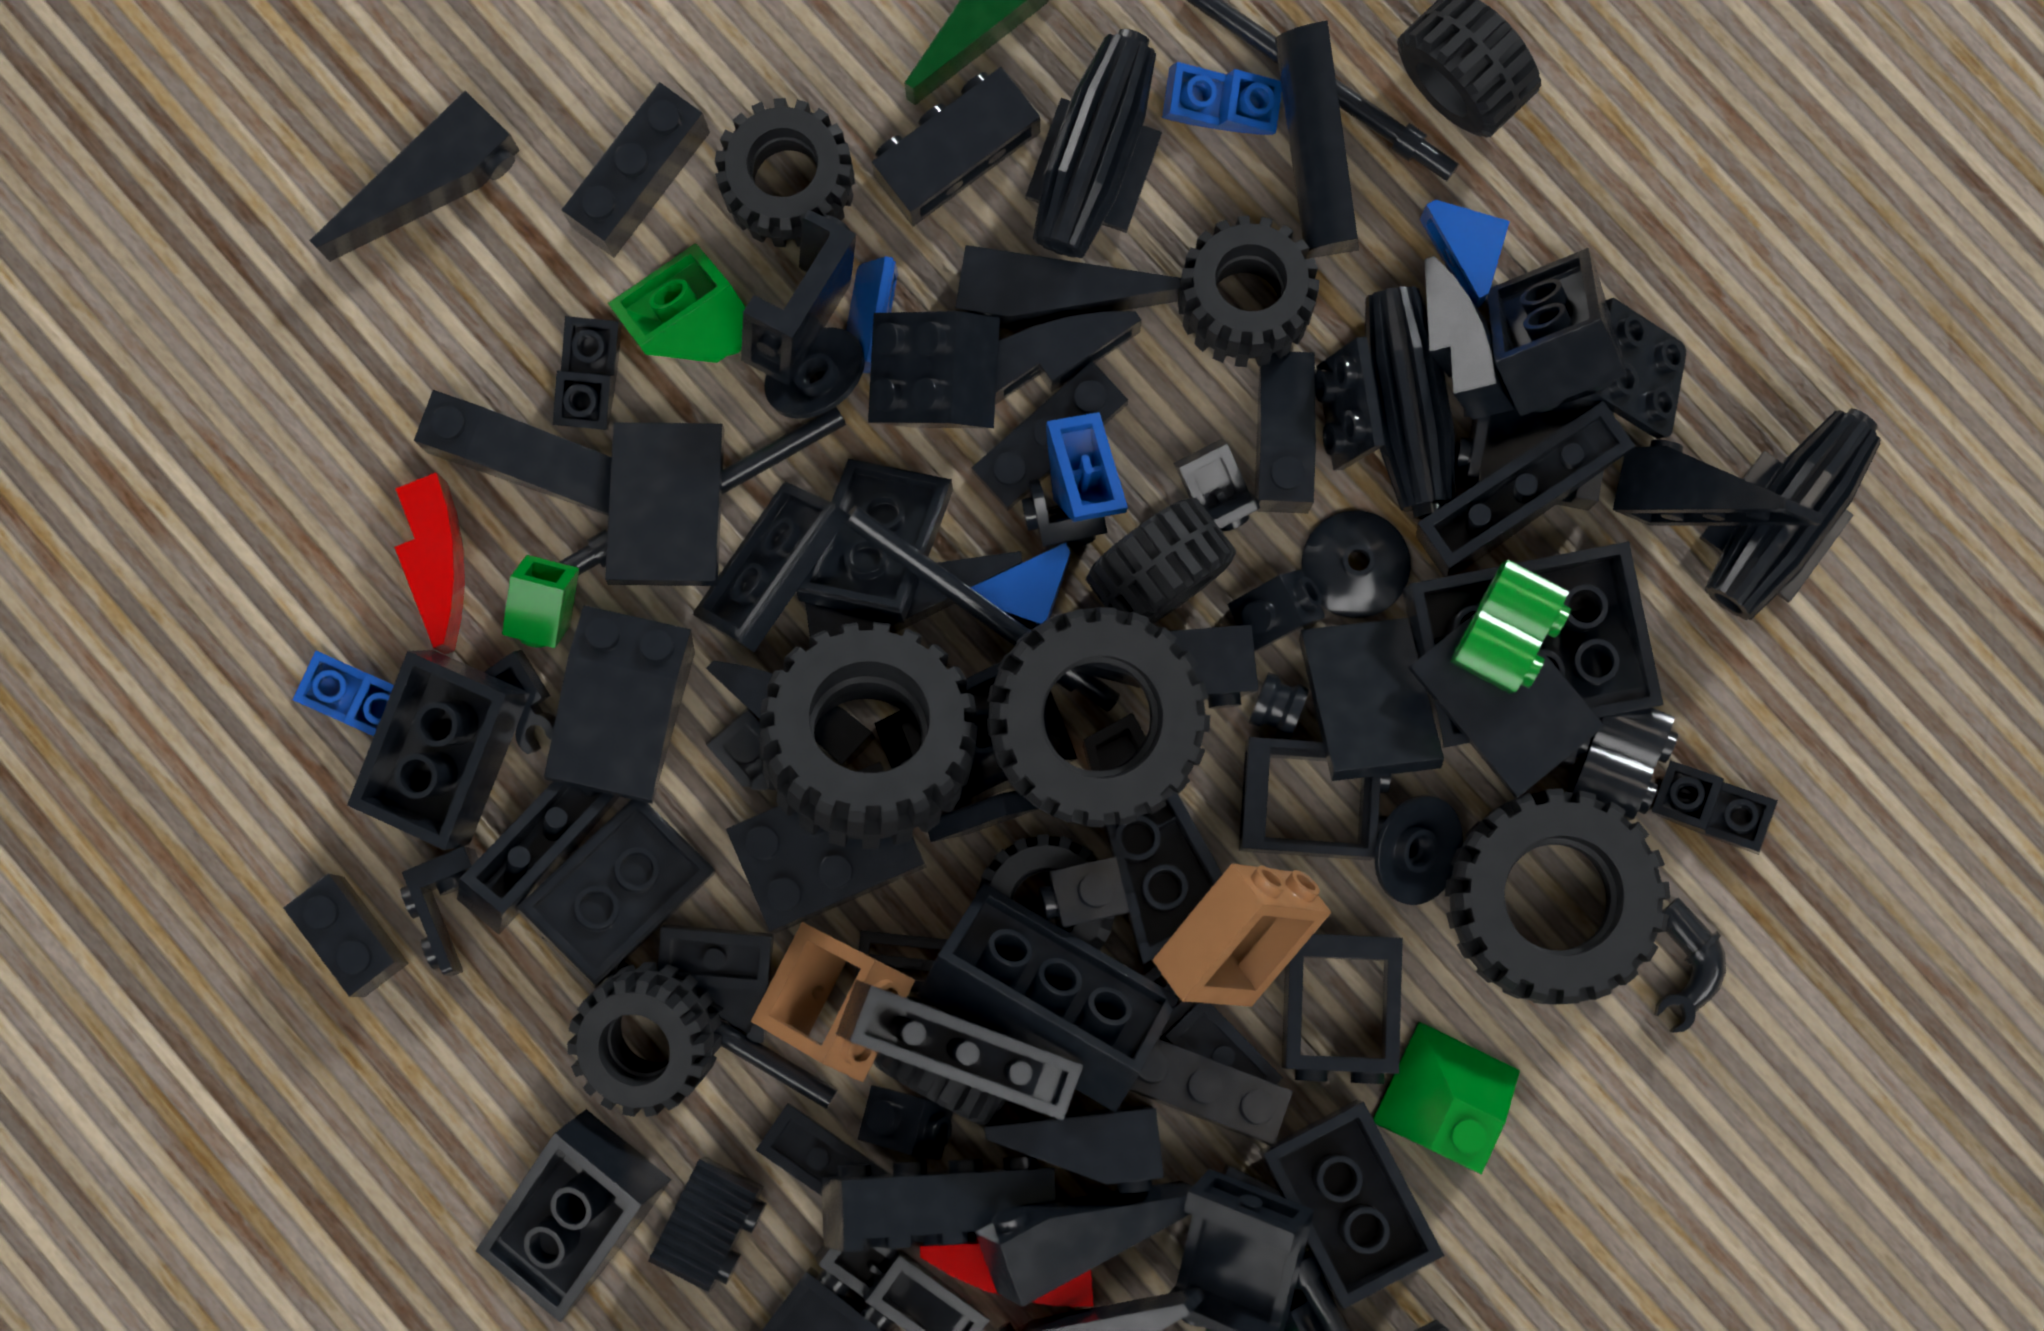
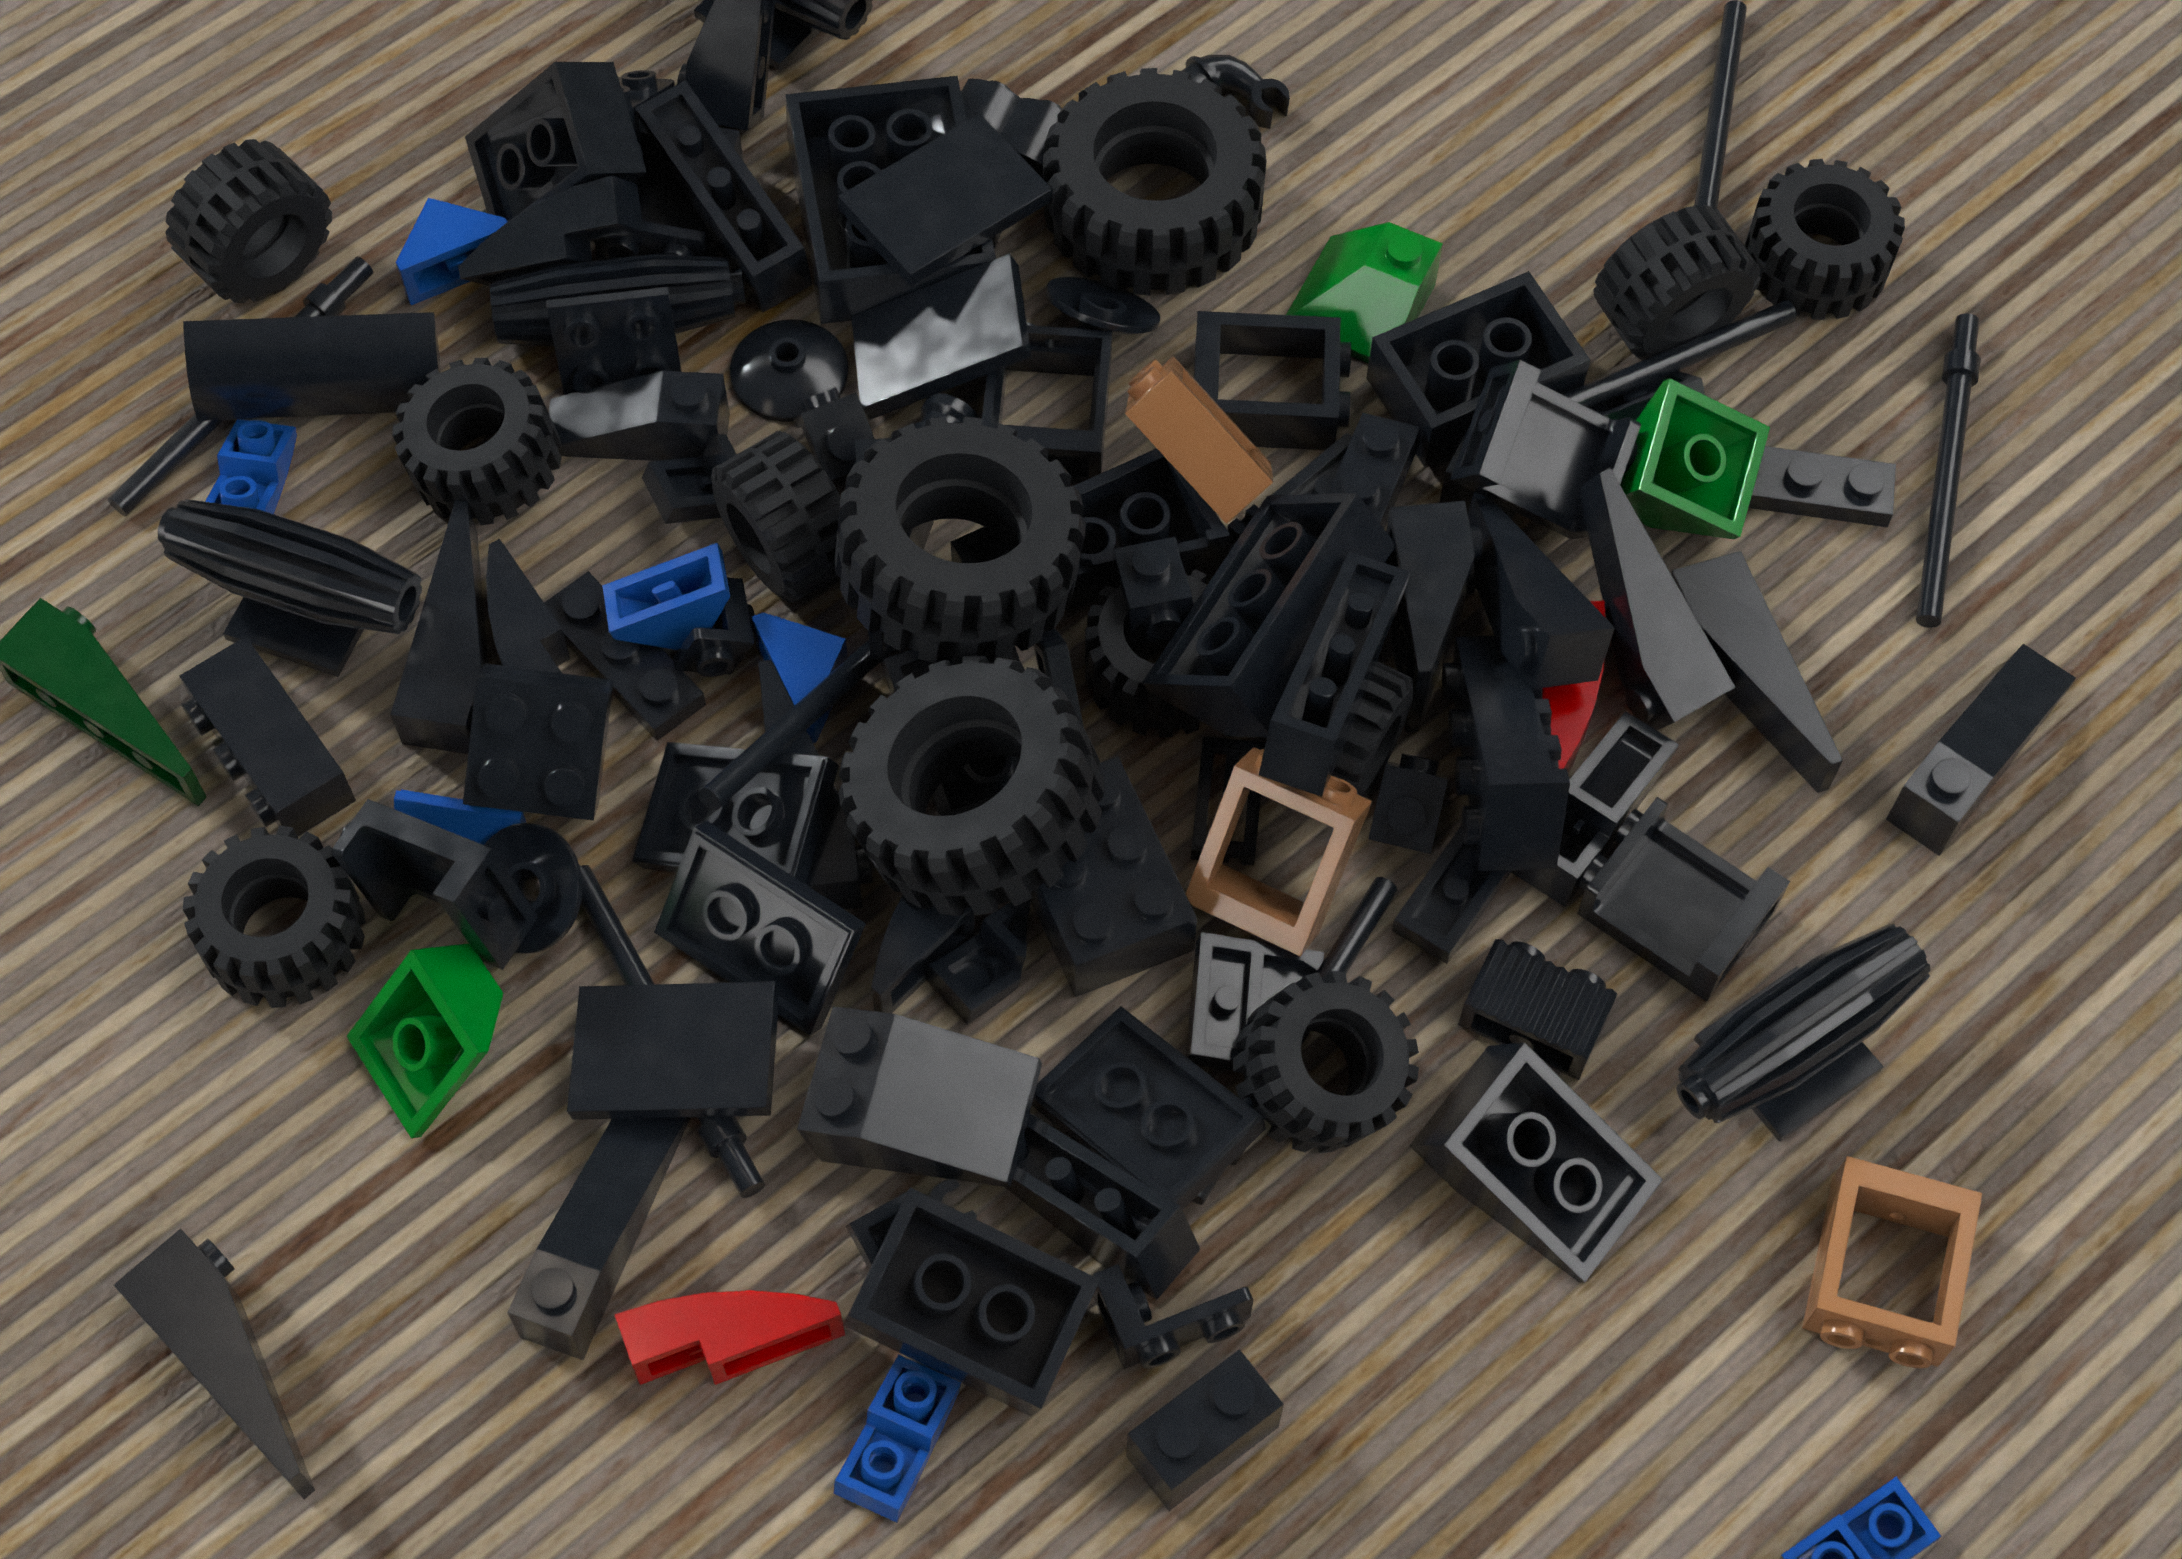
camera: 95 degrees left, 20 degrees down
green brick [502,555,579,648] -> none
black slope [553,316,622,430] -> none
black brick [561,82,710,258] -> none
green brick [1450,560,1571,694] -> none
black slope [1651,760,1778,855] -> none

